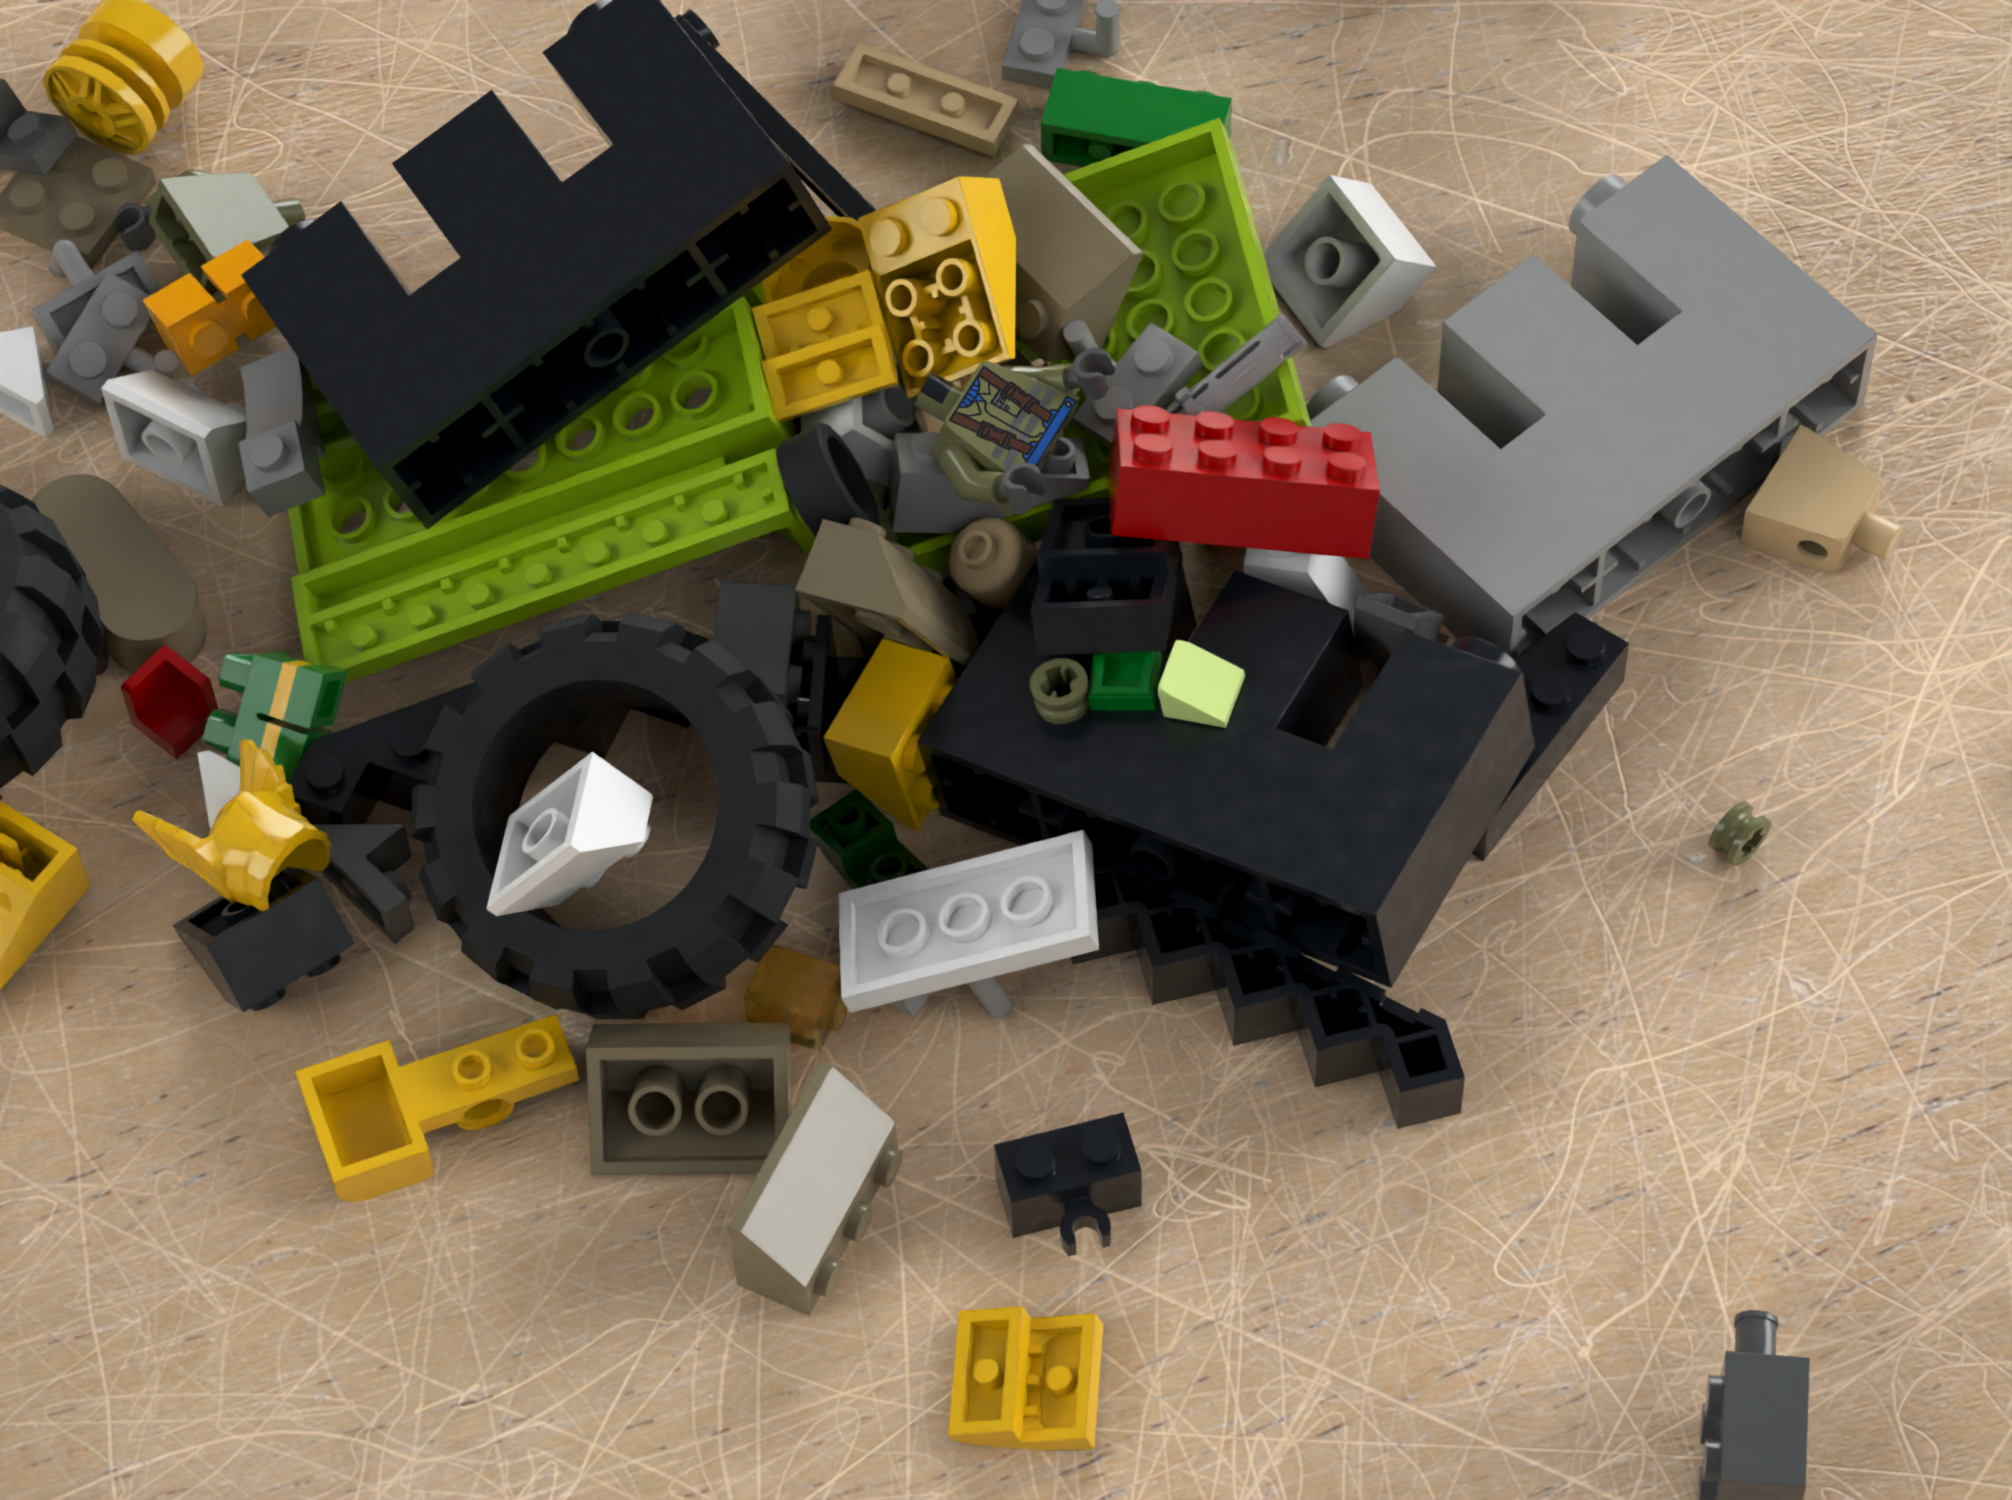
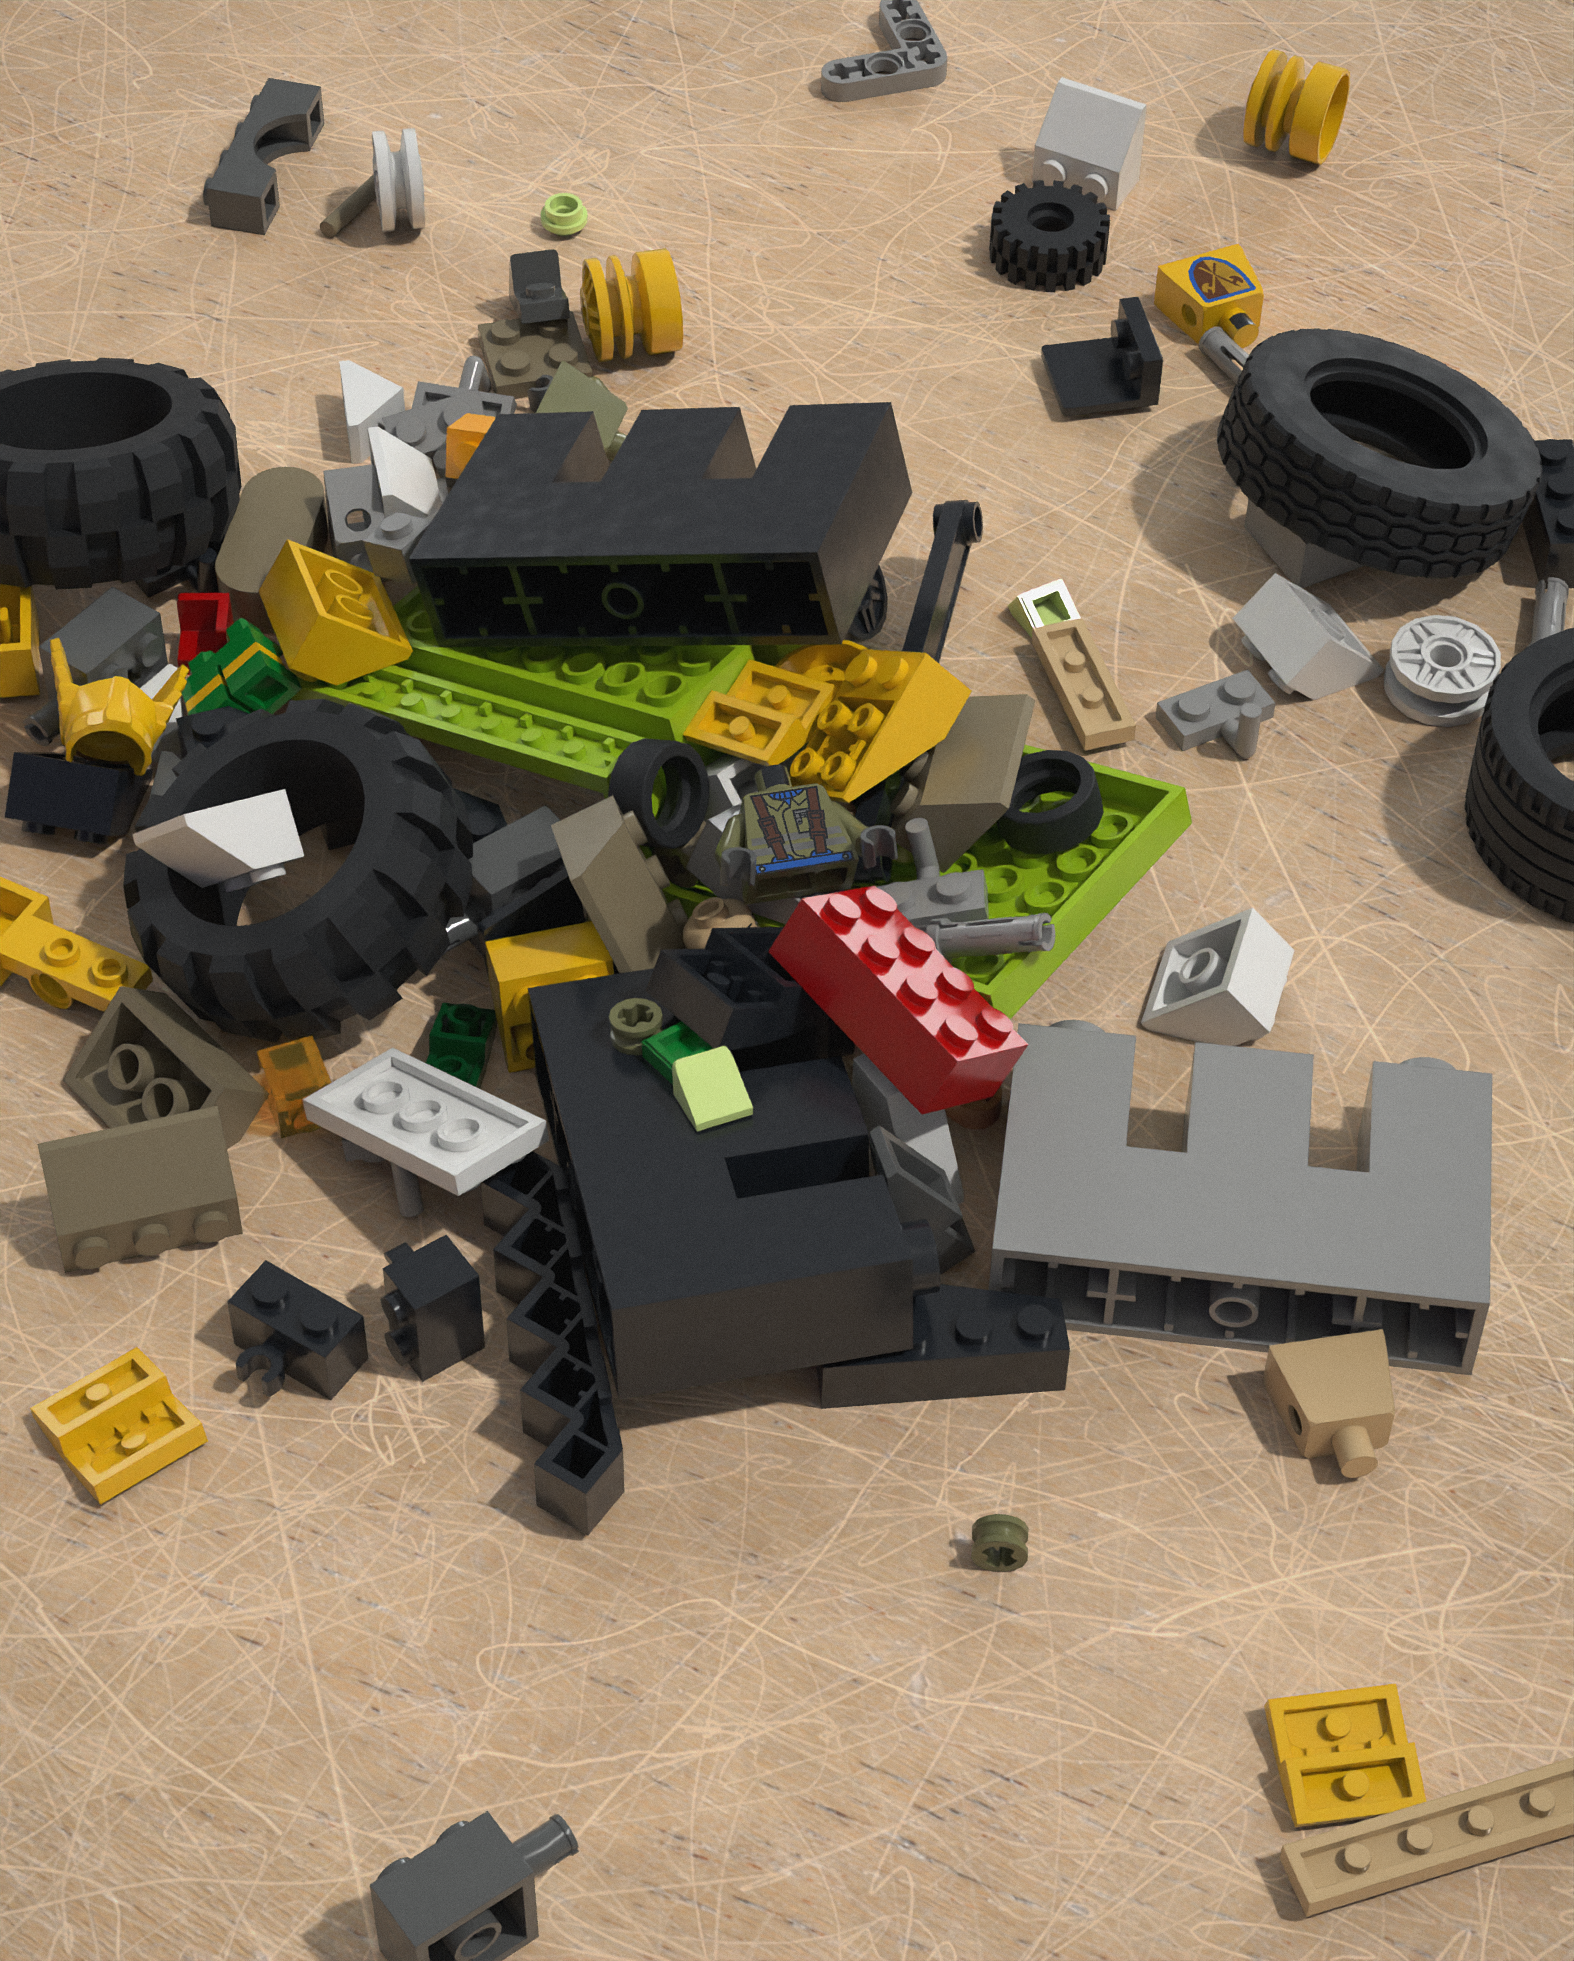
camera: 45 degrees right, 10 degrees down
green brick [1041,68,1232,167] -> none
none -> dark grey brick [23,587,168,747]
none -> yellow slope [259,539,413,686]
none -> light grey torso [323,464,388,583]
none -> black brick [380,1235,485,1382]
none -> black tyre [996,750,1104,855]
none -> yellowish green slope [1008,579,1080,638]

